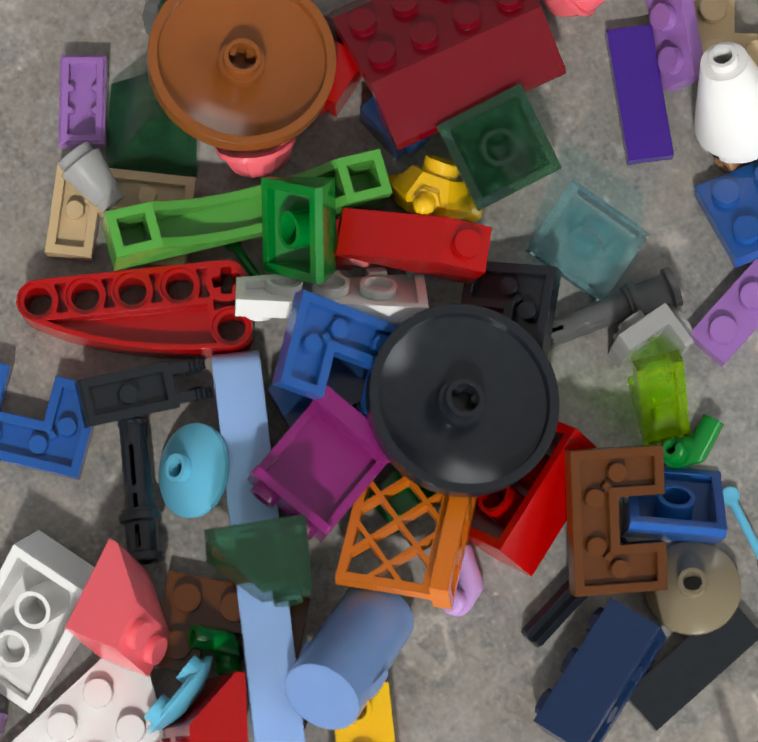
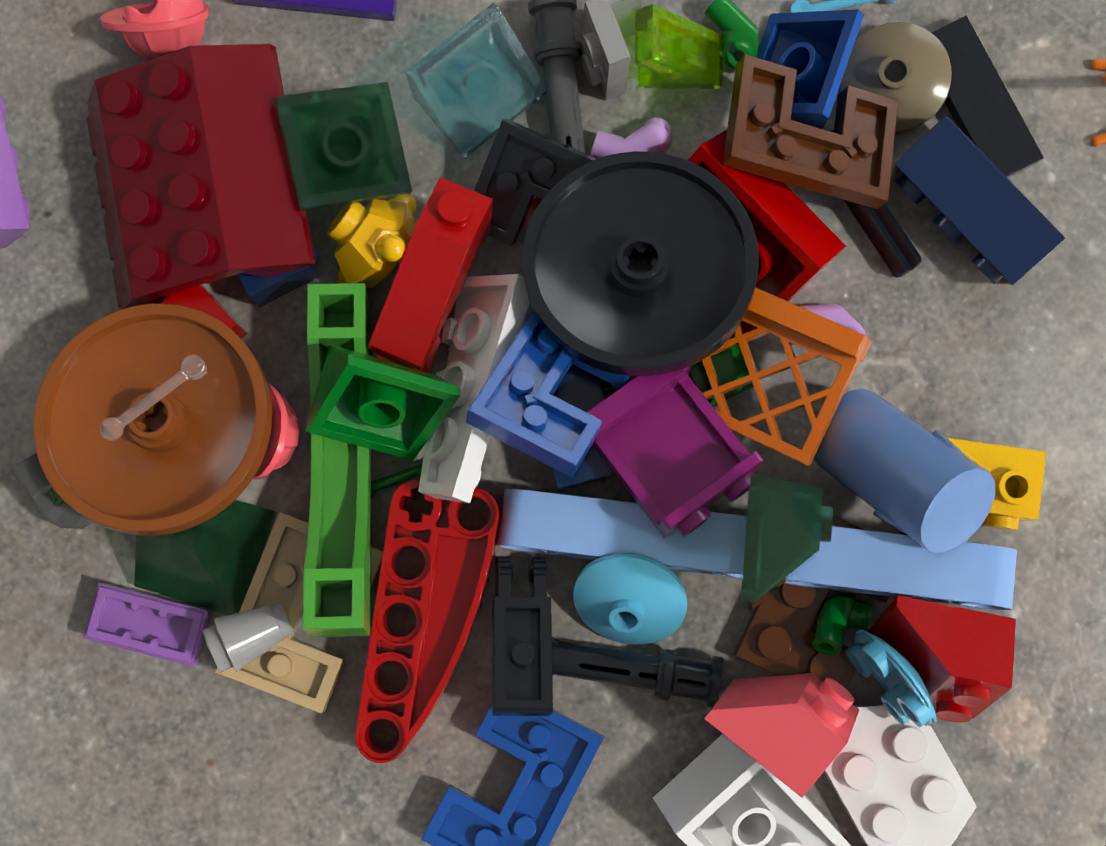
camera: 70 degrees left, 5 degrees up
none -> clear hinge [100,354,207,441]
none -> lavender arm [590,117,672,158]

